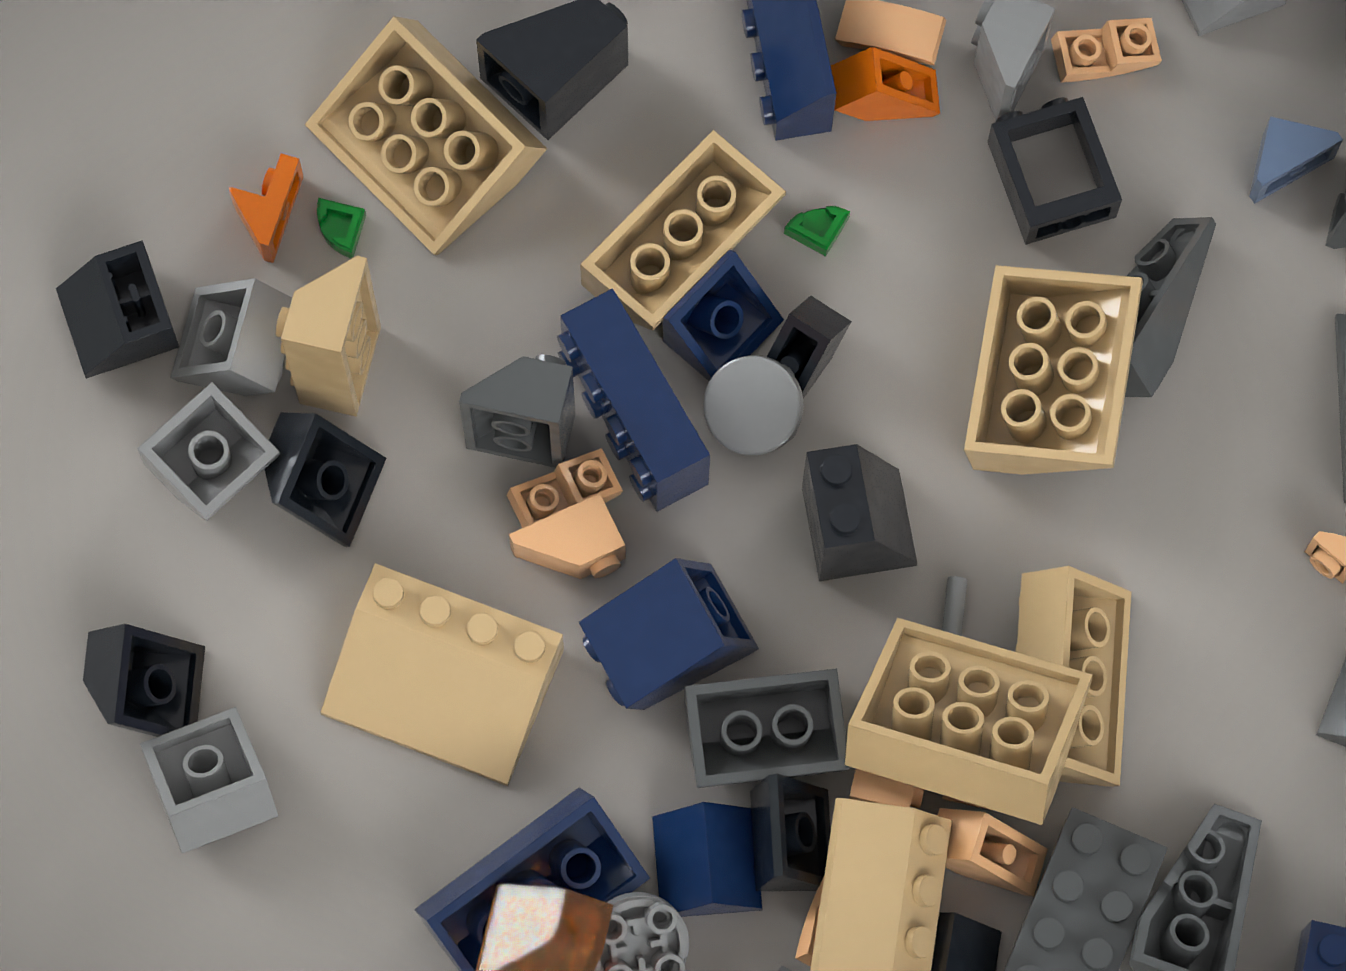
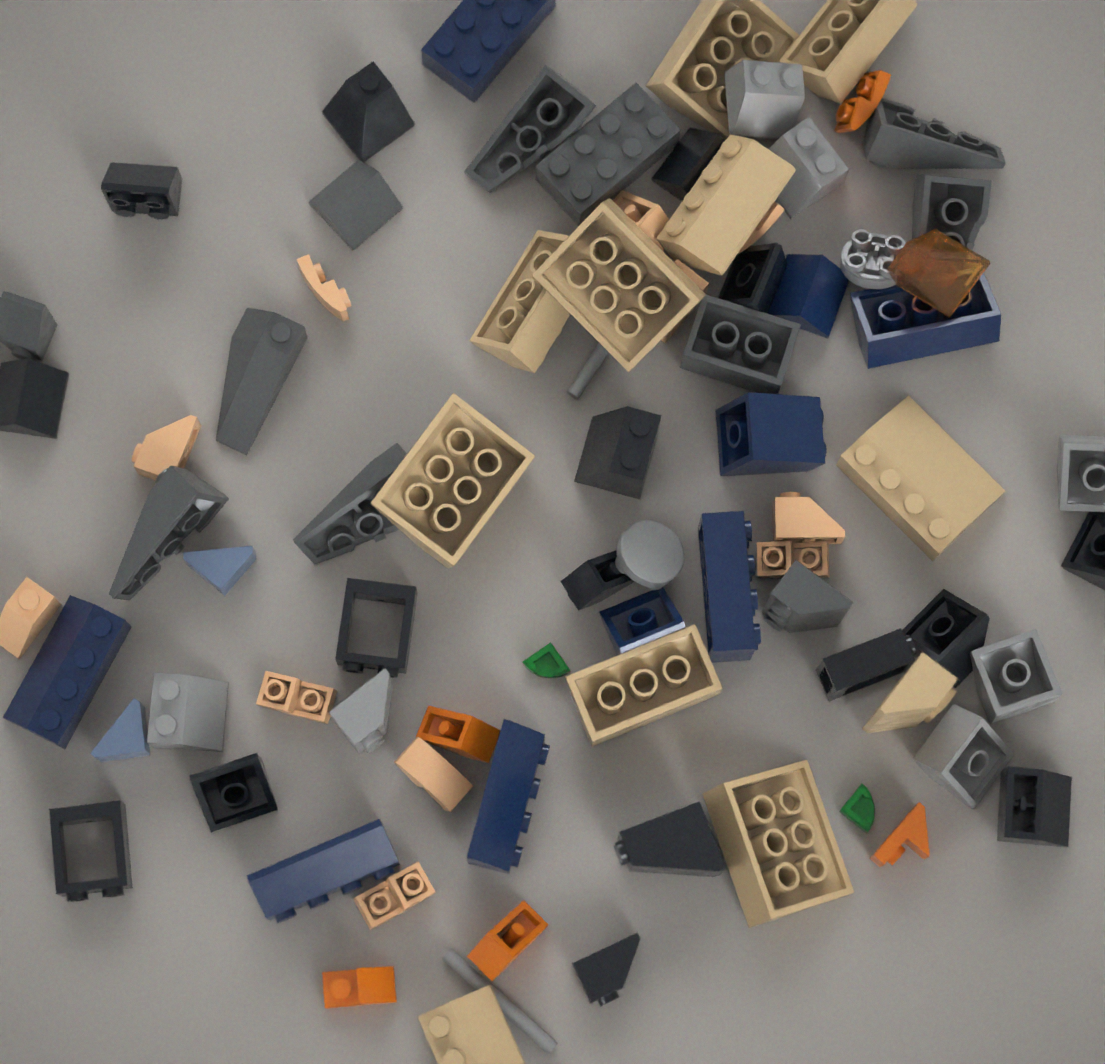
camera: 155 degrees left, 5 degrees up
none -> black window [816,628,916,702]

